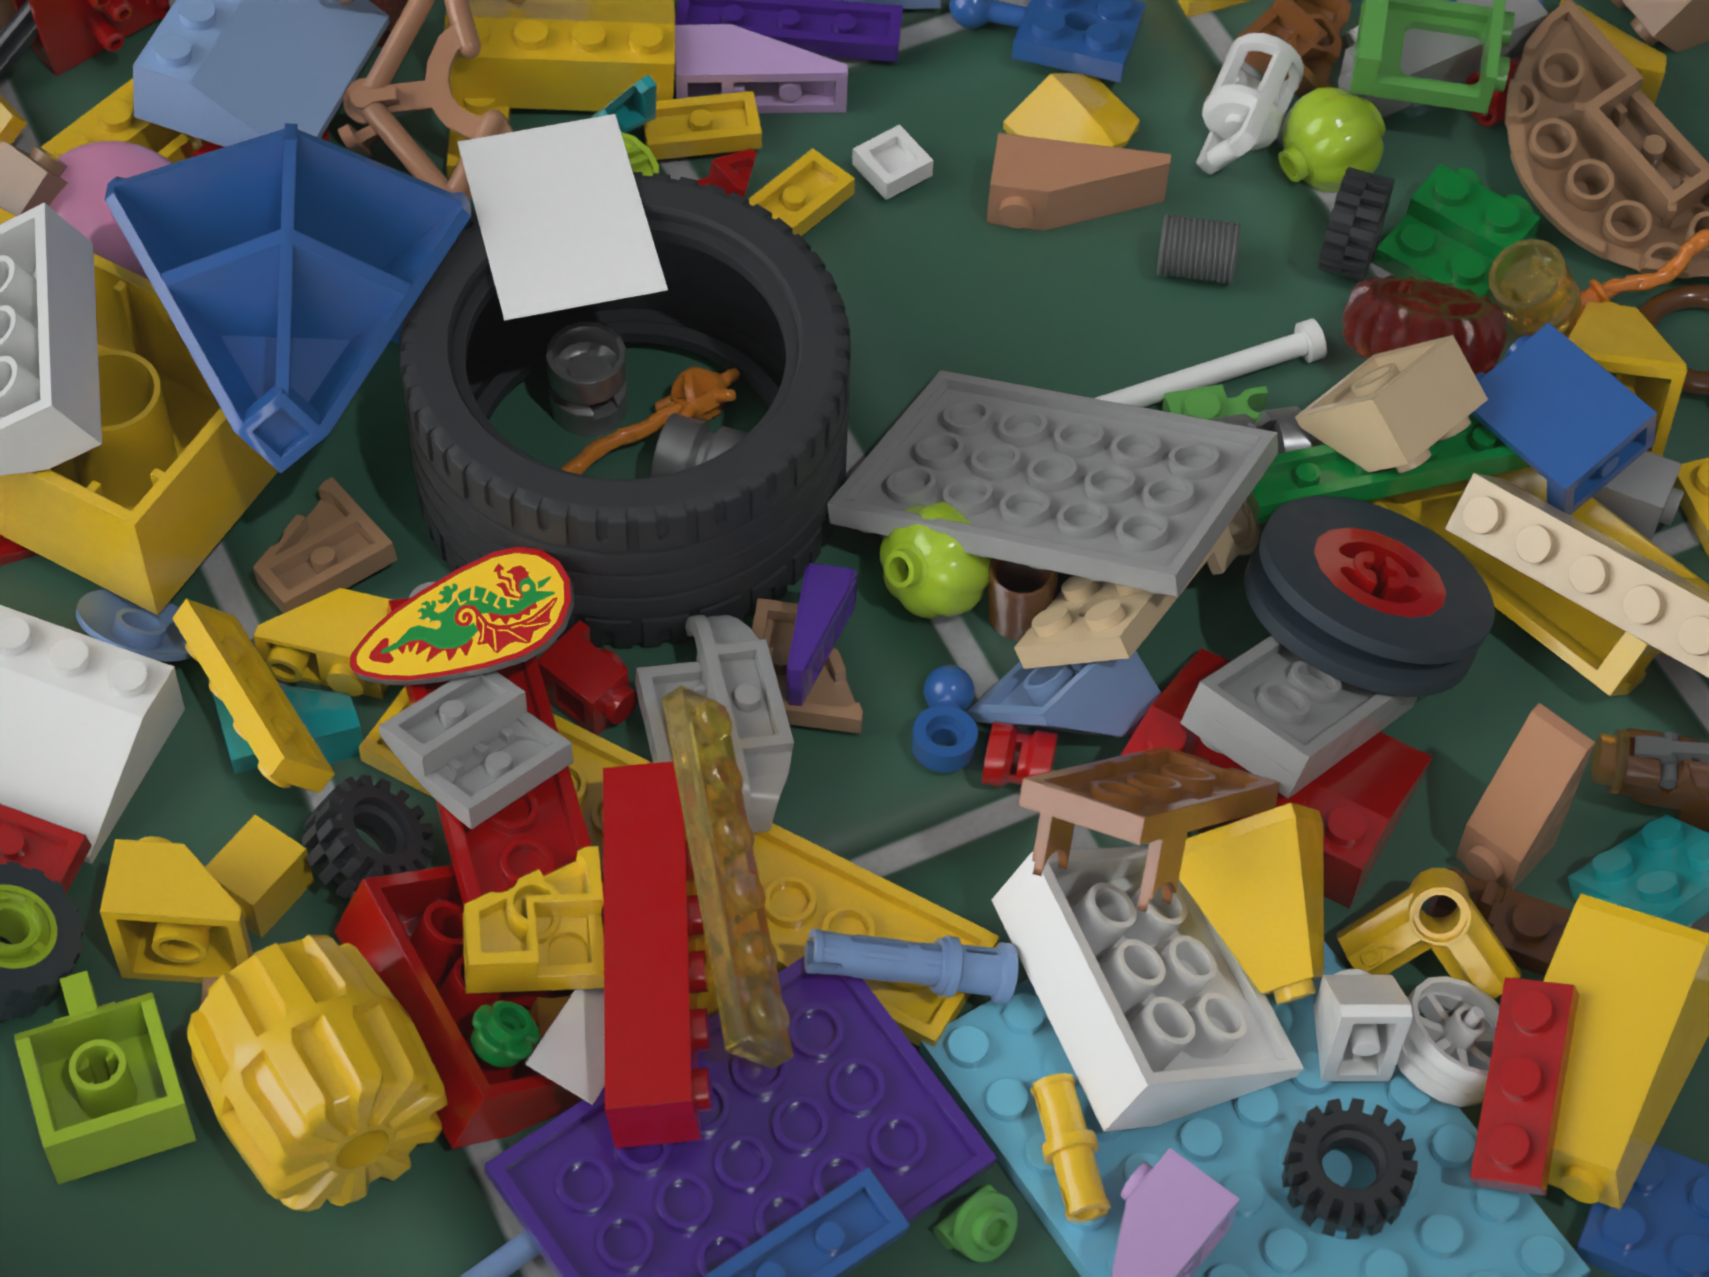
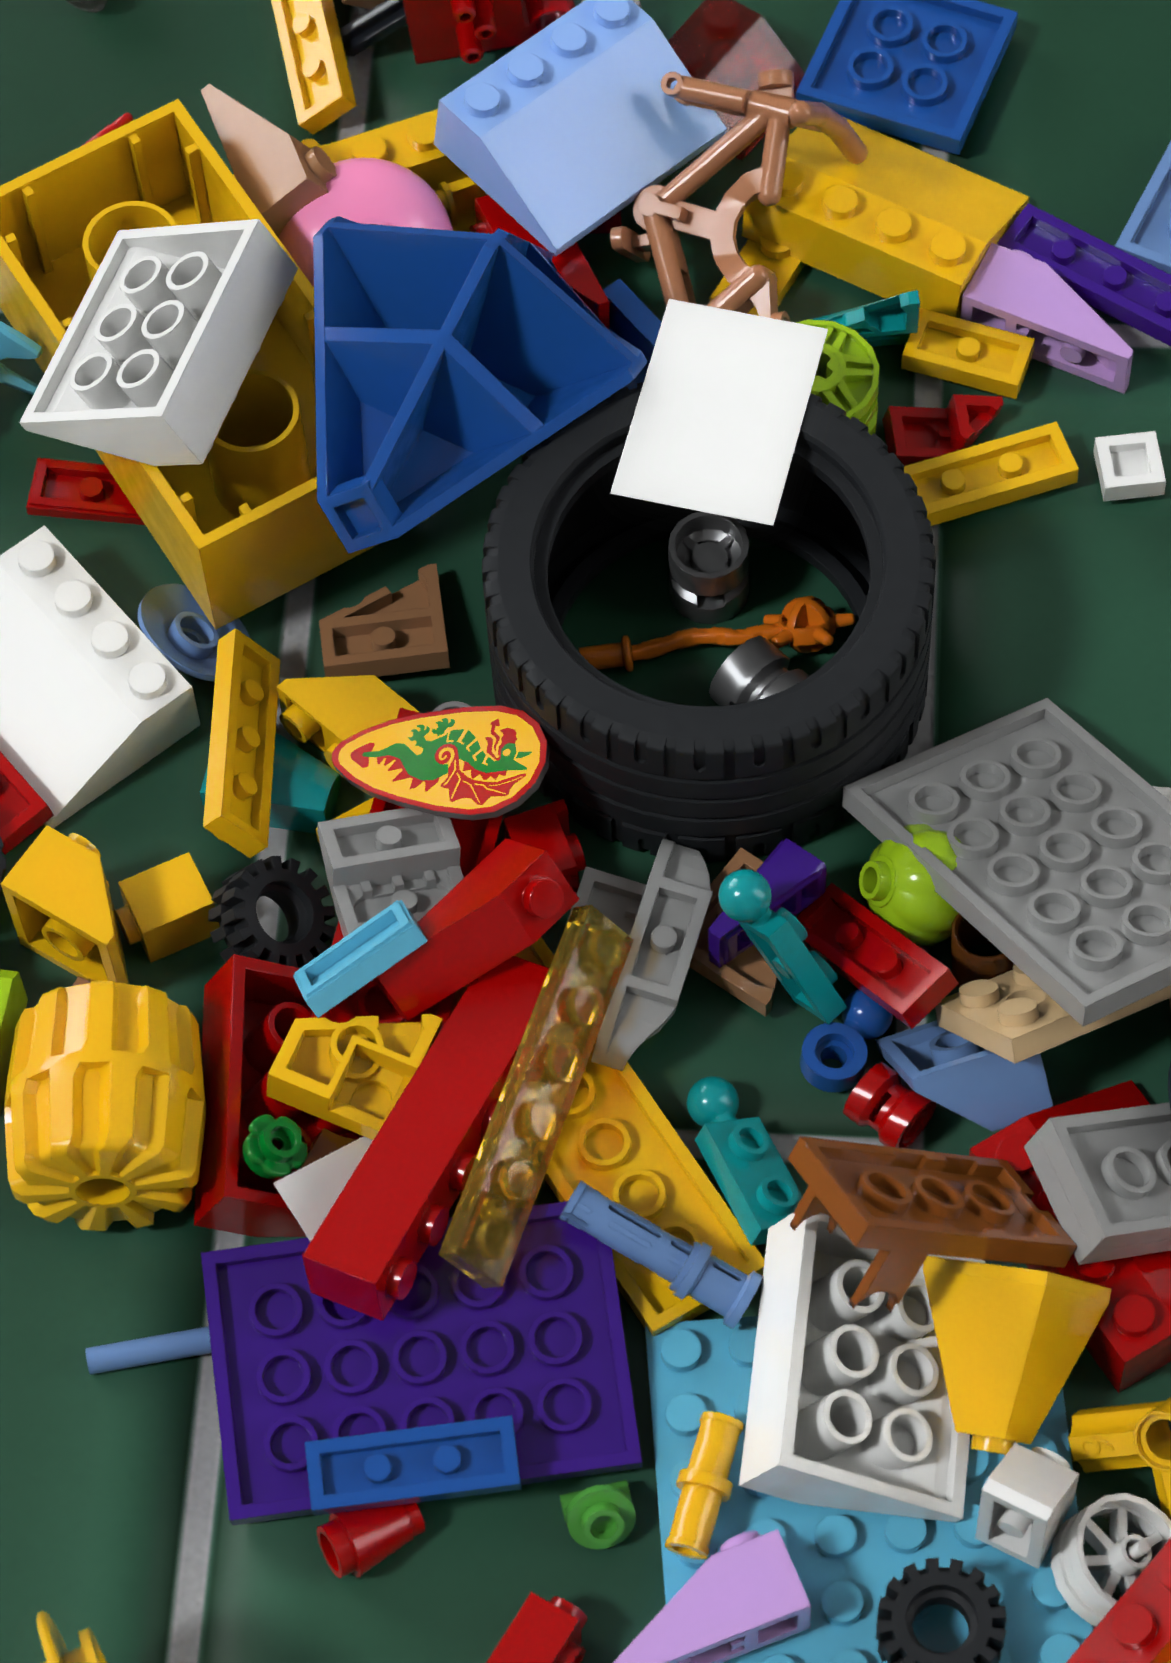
camera: 35 degrees right, 5 degrees up
none -> medium azure tile [293,900,427,1018]
none -> red slope [374,838,580,1020]
none -> teal plate [687,1076,803,1246]
none -> teal plate [718,869,847,1025]
none -> red plate [796,883,959,1029]

